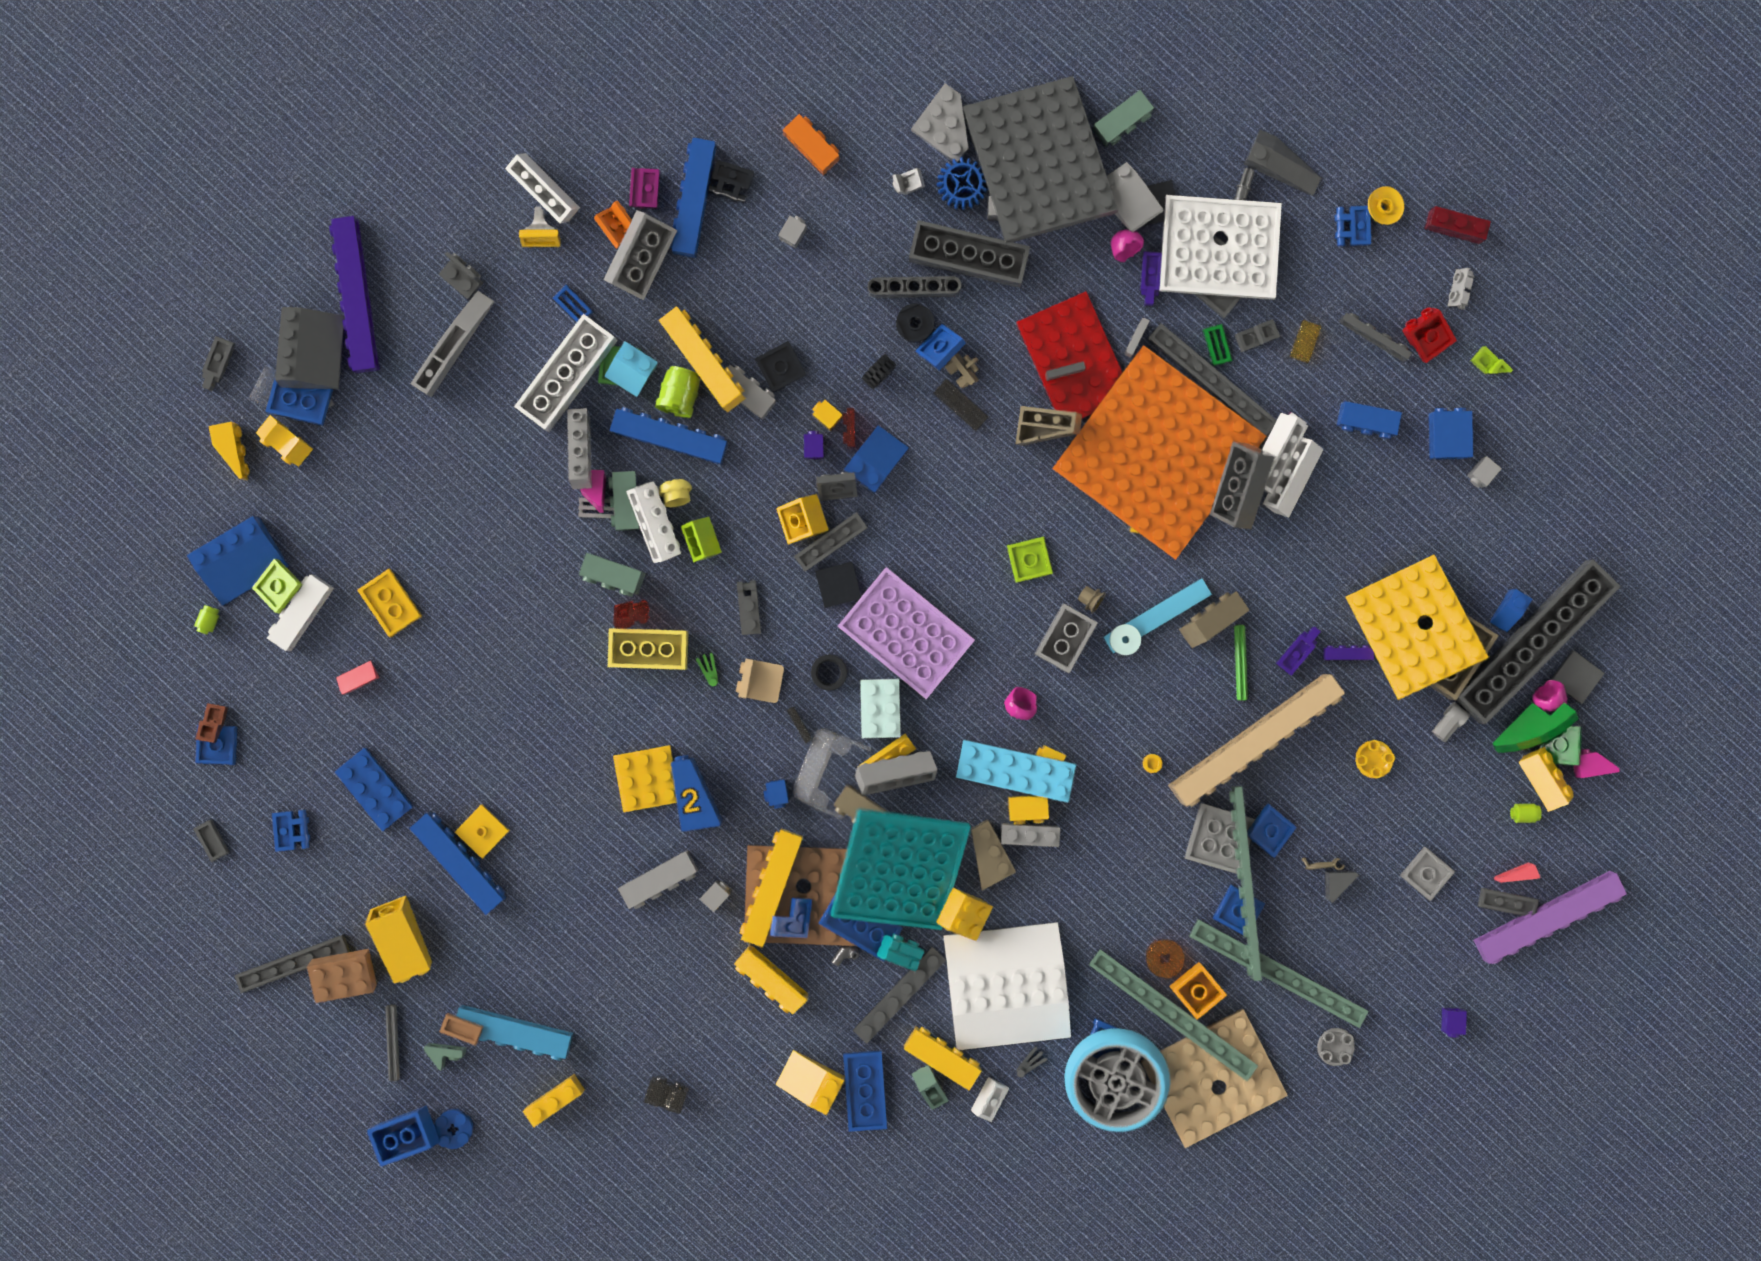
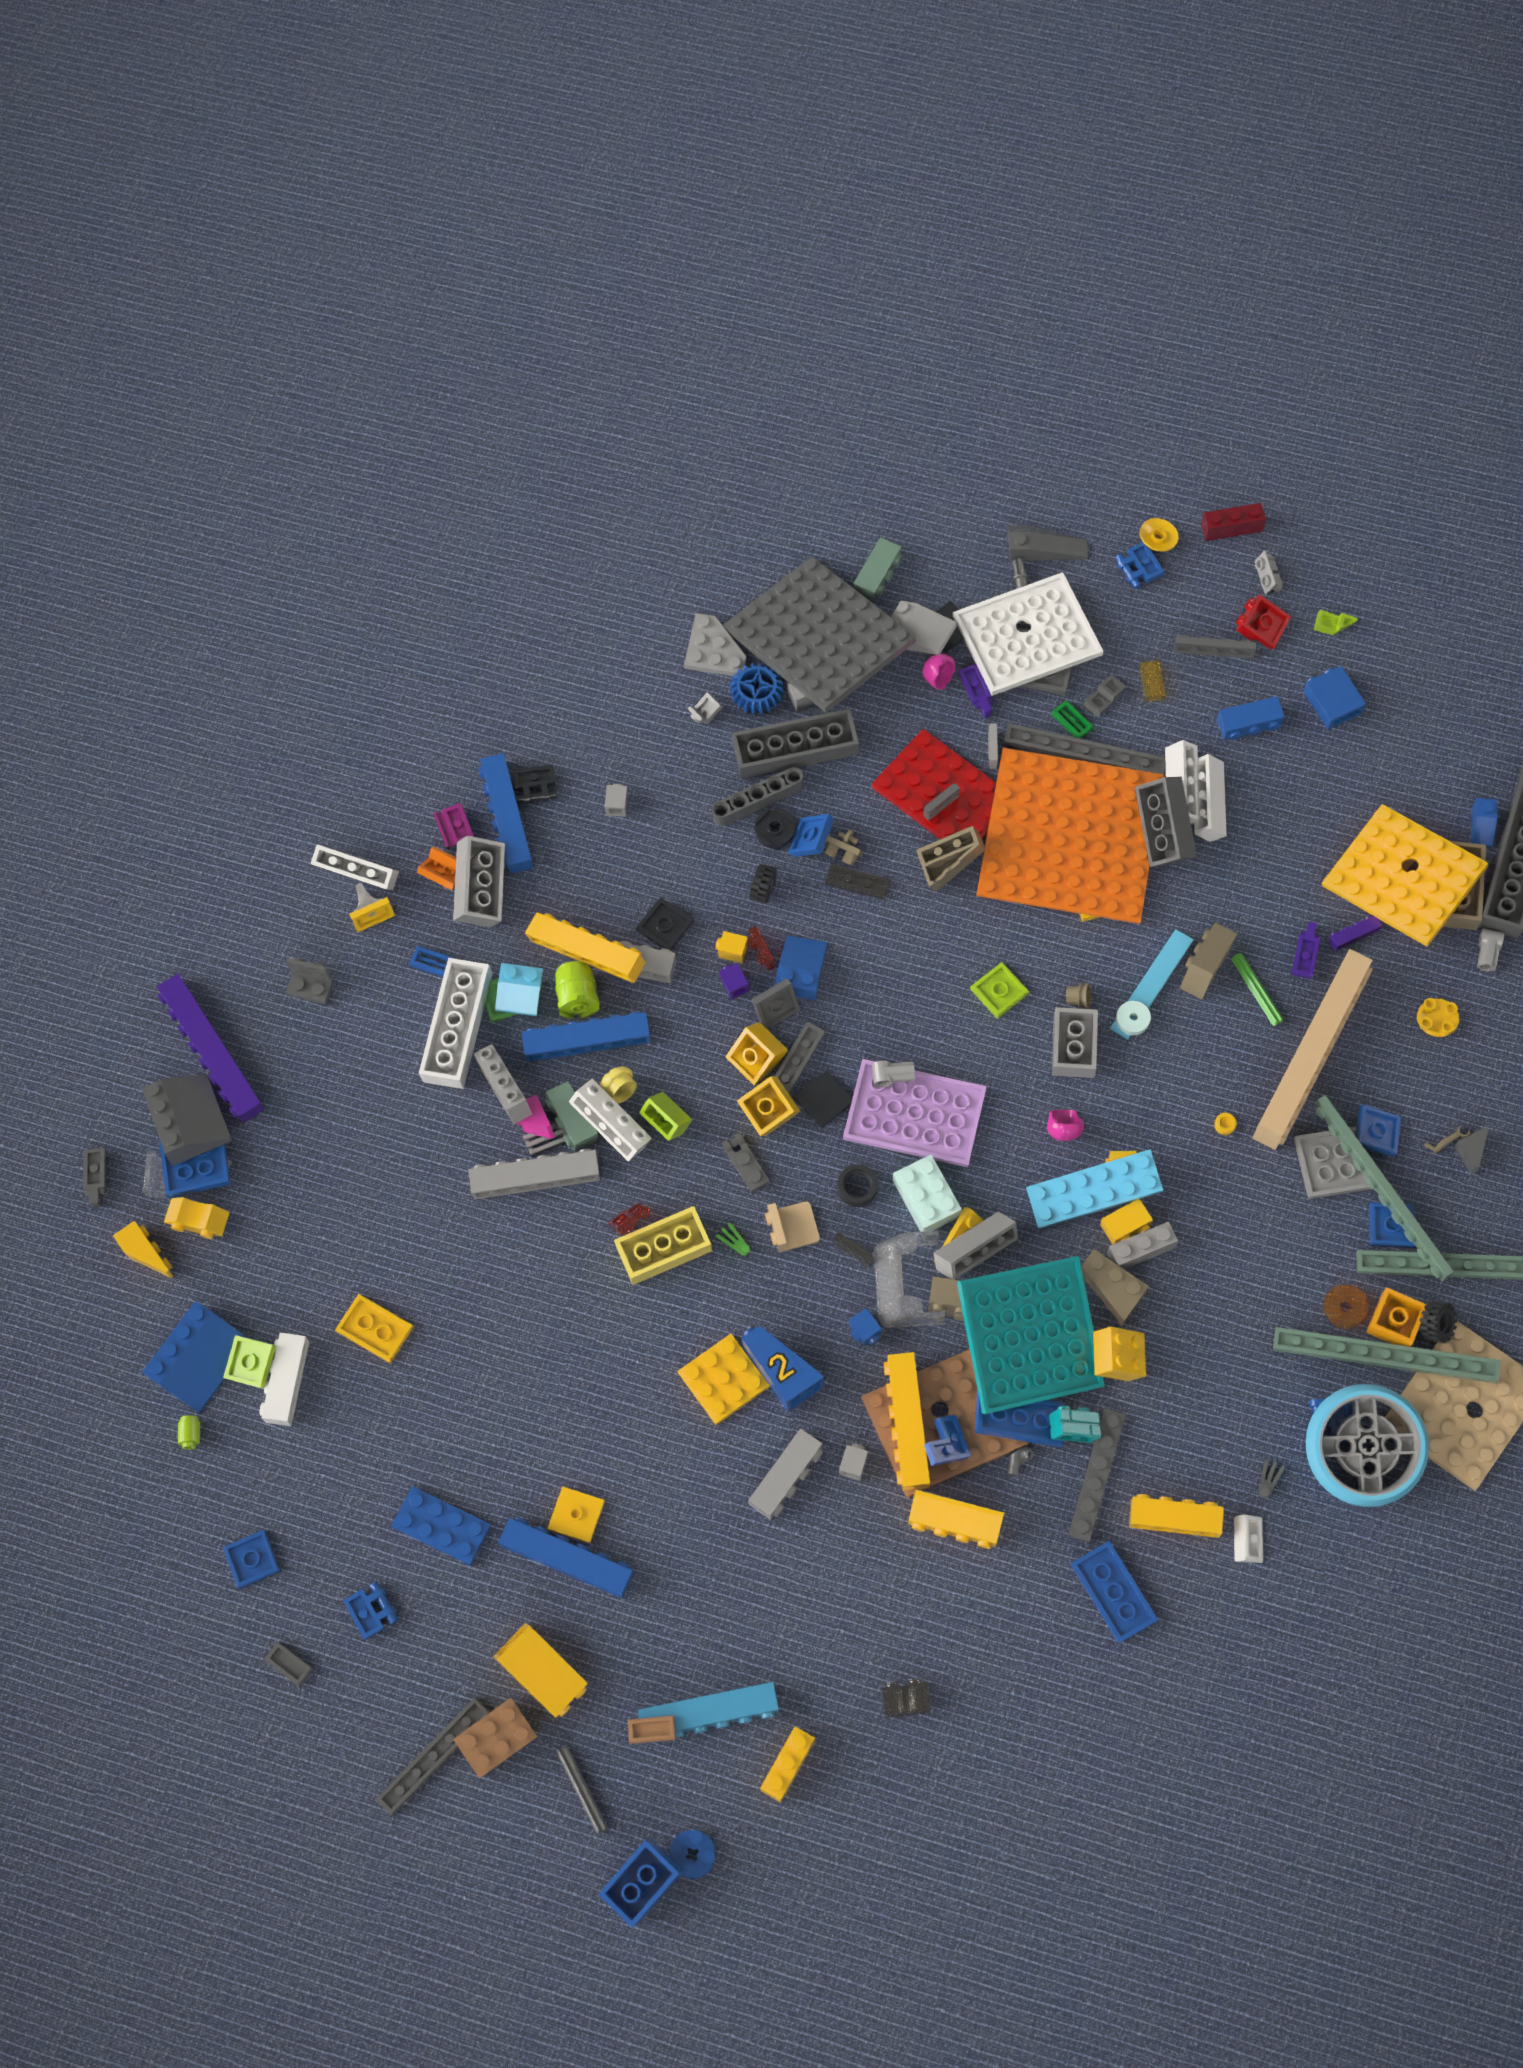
camera: 20 degrees left, 20 degrees down
copper slope [195,703,228,743] -> none
coral slope [336,661,380,695] -> none
light grey slope [411,291,494,397] -> none
sand green slope [424,1043,466,1071] -> none
sand green brick [579,553,646,597] -> none
yellow slope [776,1050,845,1115] -> none
orange brick [783,114,840,175] -> none
sand green slope [912,1065,949,1110] -> none
white slope [944,922,1071,1050] -> none
light grey brick [1467,456,1502,488] -> none
none -> light grey brick [468,1149,601,1200]
none -> yellow brick [737,1076,801,1136]
none -> light grey piece [872,1061,915,1087]
none -> black tyre [1419,1301,1457,1343]

